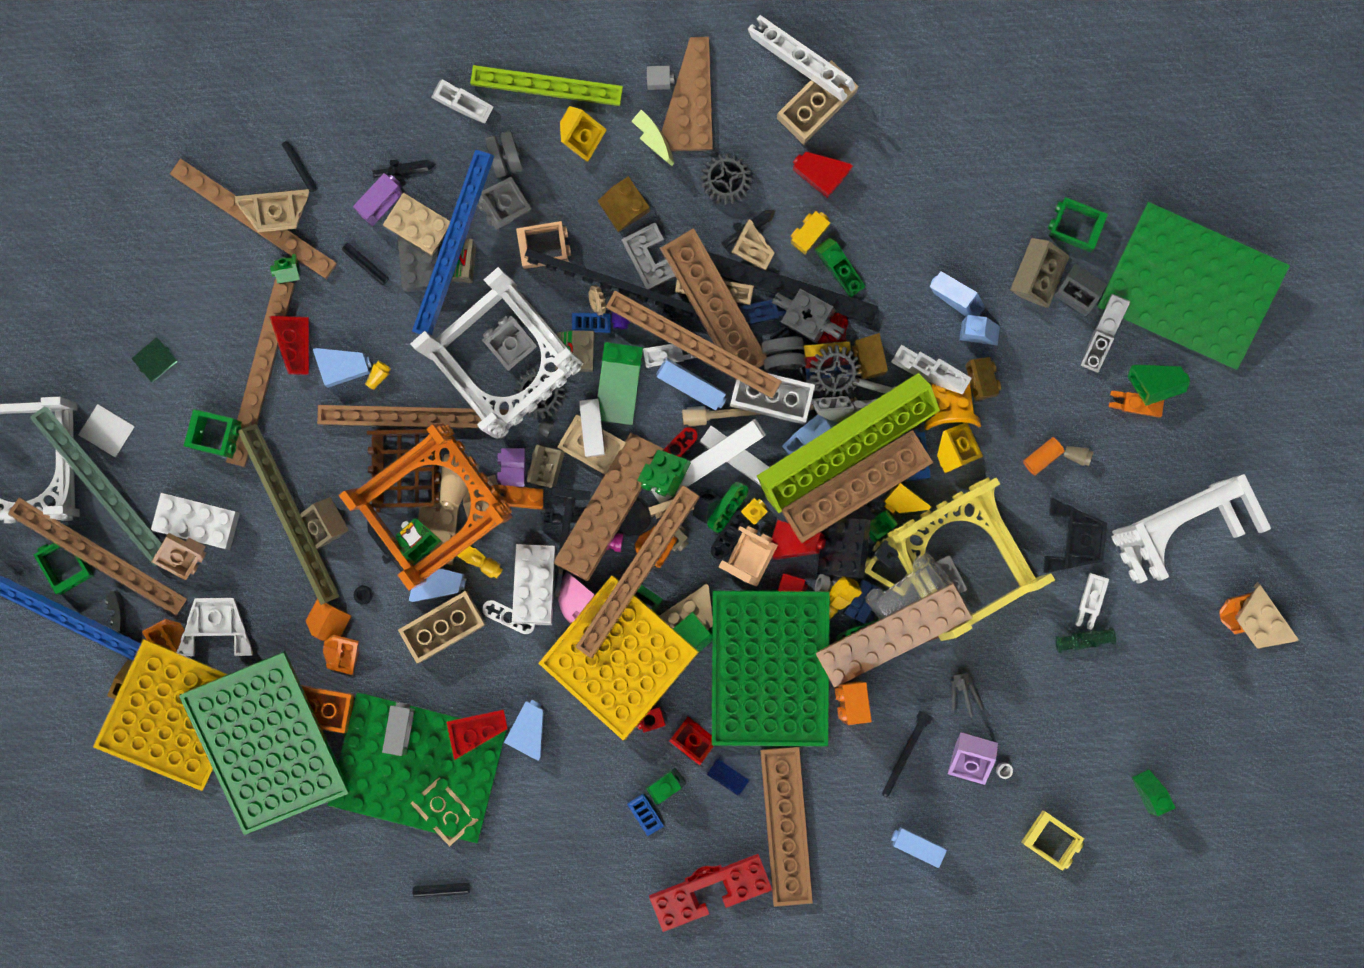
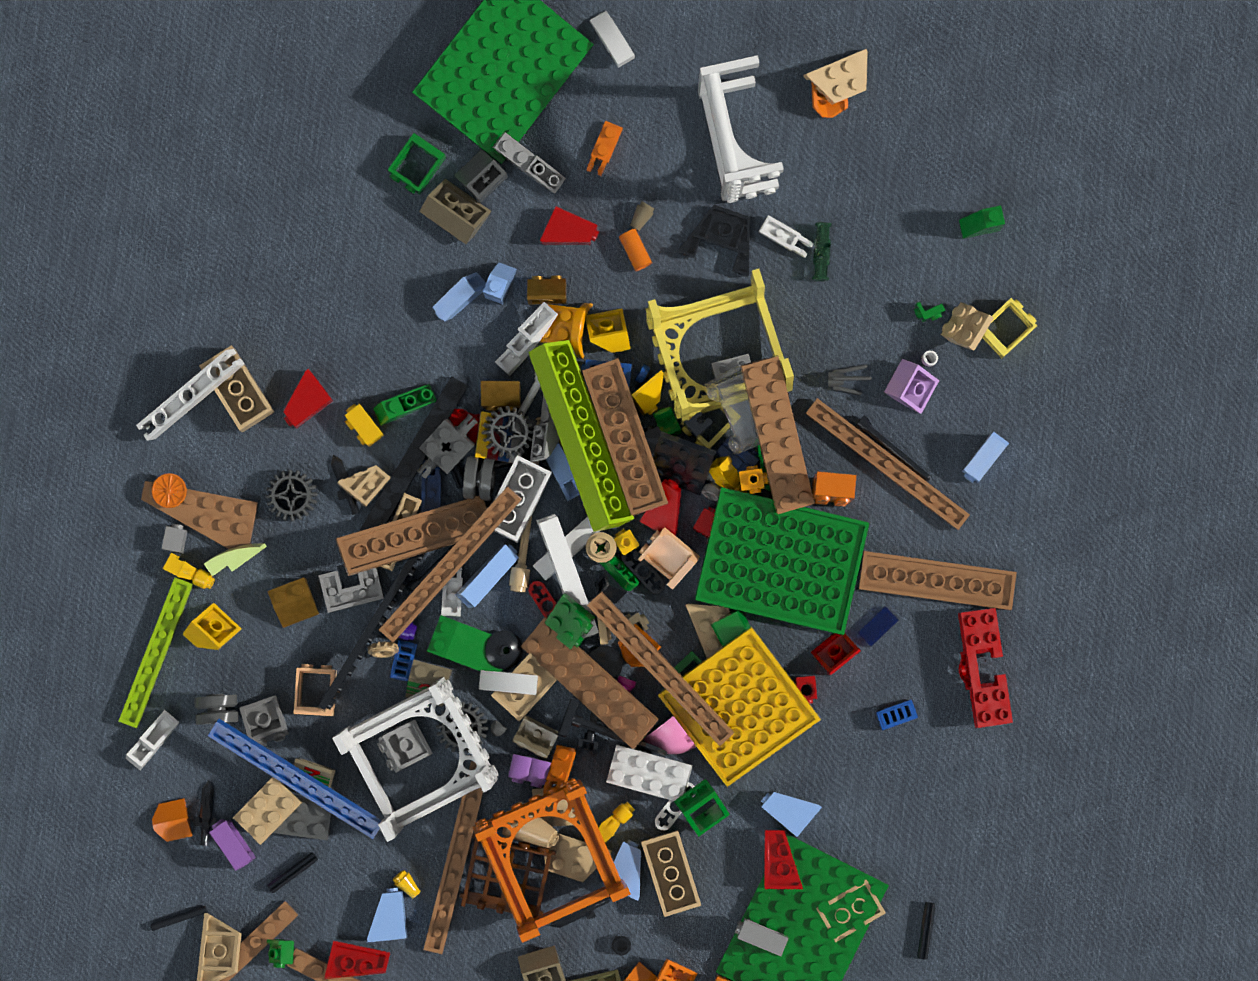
camera: 80 degrees left, 0 degrees up
green torso [396,519,441,565] -> none
green torso [645,768,686,804] -> none
green slope [1128,365,1190,406] -> none
none -> orange wheel [152,473,187,508]
none -> orange slope [152,798,193,842]
none -> yellow piece [163,553,215,589]
none -> black dish [485,630,523,669]
none -> red slope [540,206,600,245]
none -> tan gear [586,532,616,563]
none -> white slope [590,11,635,68]
none -> blue tile [635,364,650,383]
none -> green window [674,779,730,837]
none -> light orange brick [739,466,768,494]
none -> medium nougat plate [806,398,970,530]
none -> green bracket [914,301,945,322]
none -> tan plate [941,302,994,351]

